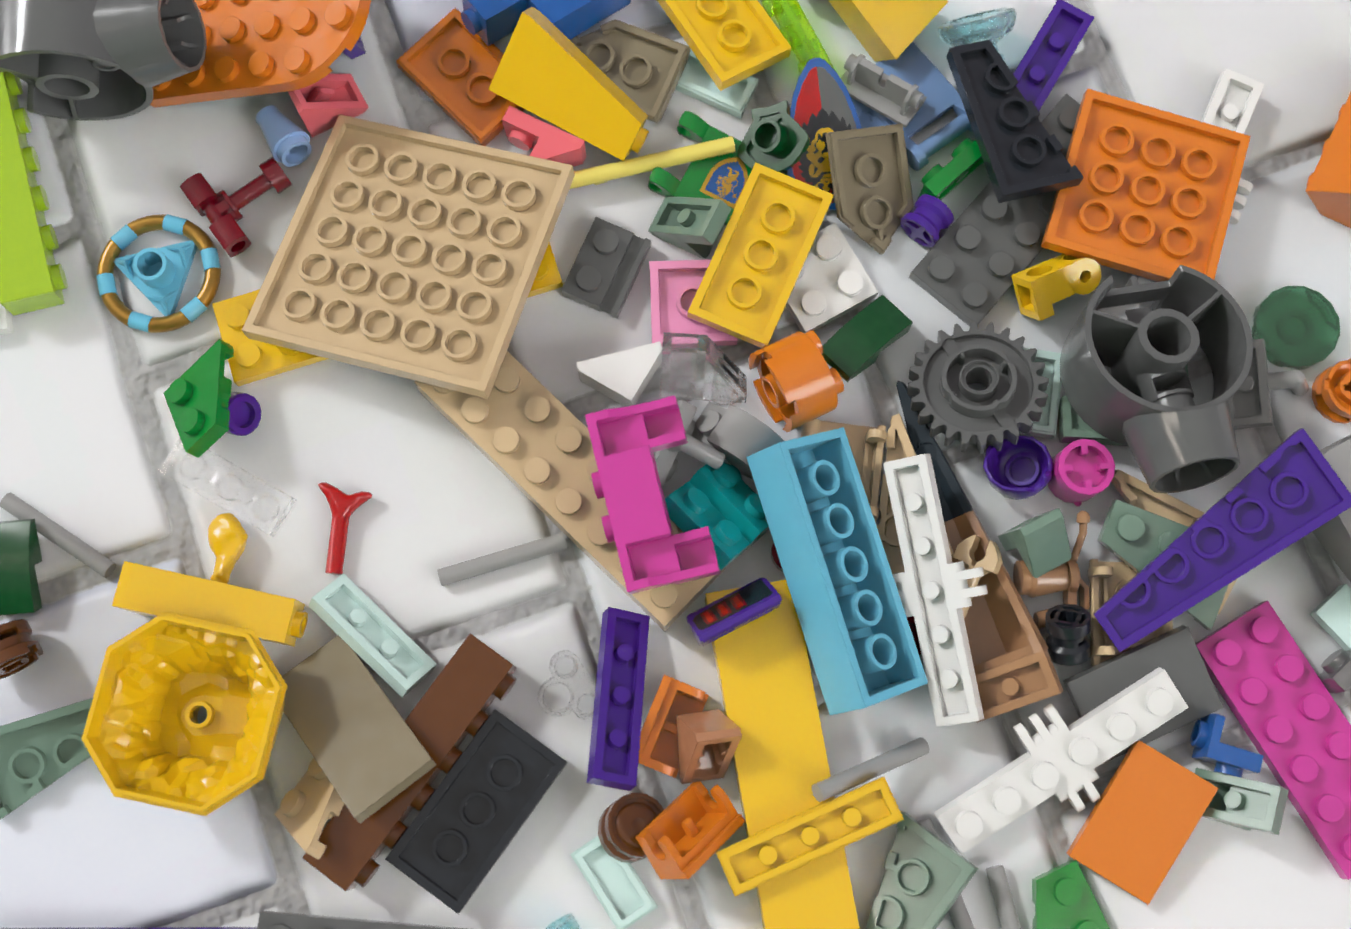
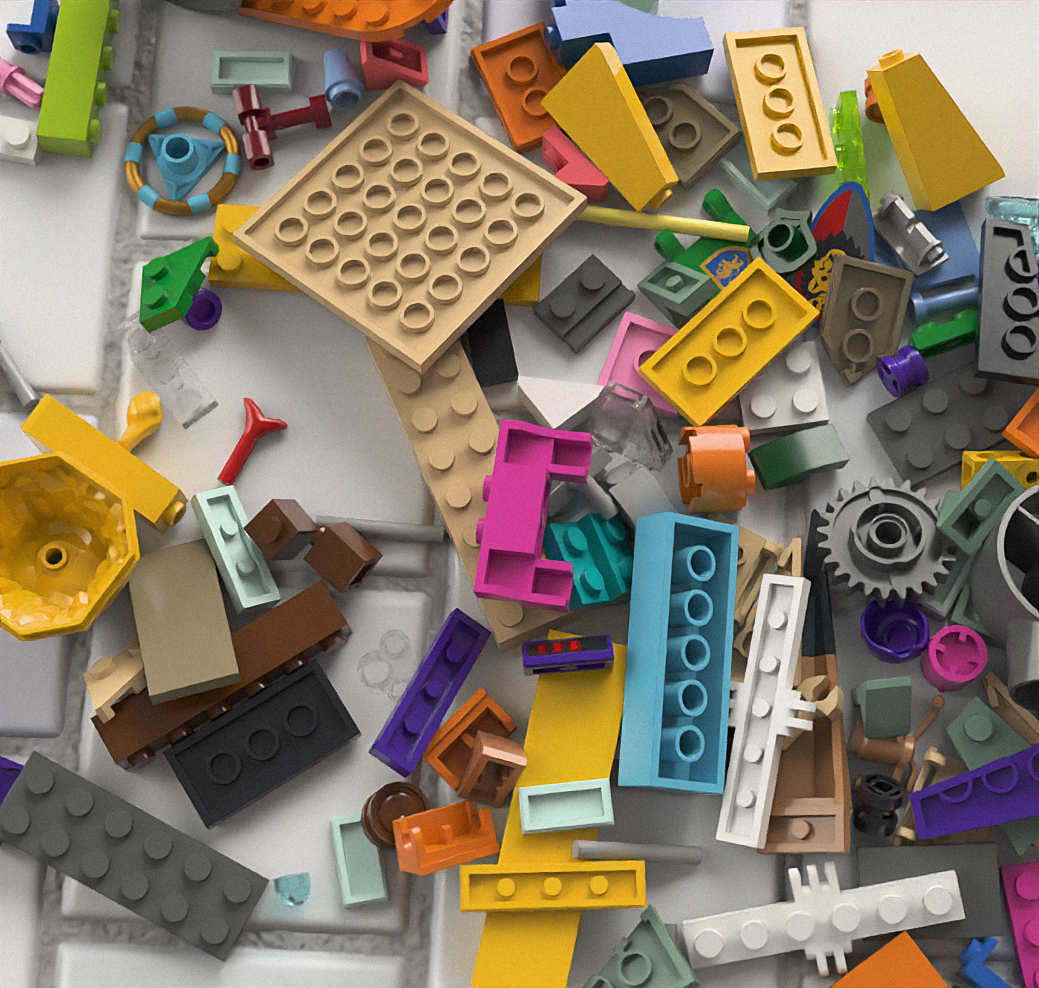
camera: 30 degrees right, 5 degrees down
none -> light aqua tile [210,51,294,94]
none -> reddish brown brick [243,499,319,561]
none -> reddish brown brick [303,522,383,593]
none -> black tile [467,298,519,388]
none -> light aqua tile [518,778,614,835]
none -> sand green slope [936,459,1026,556]

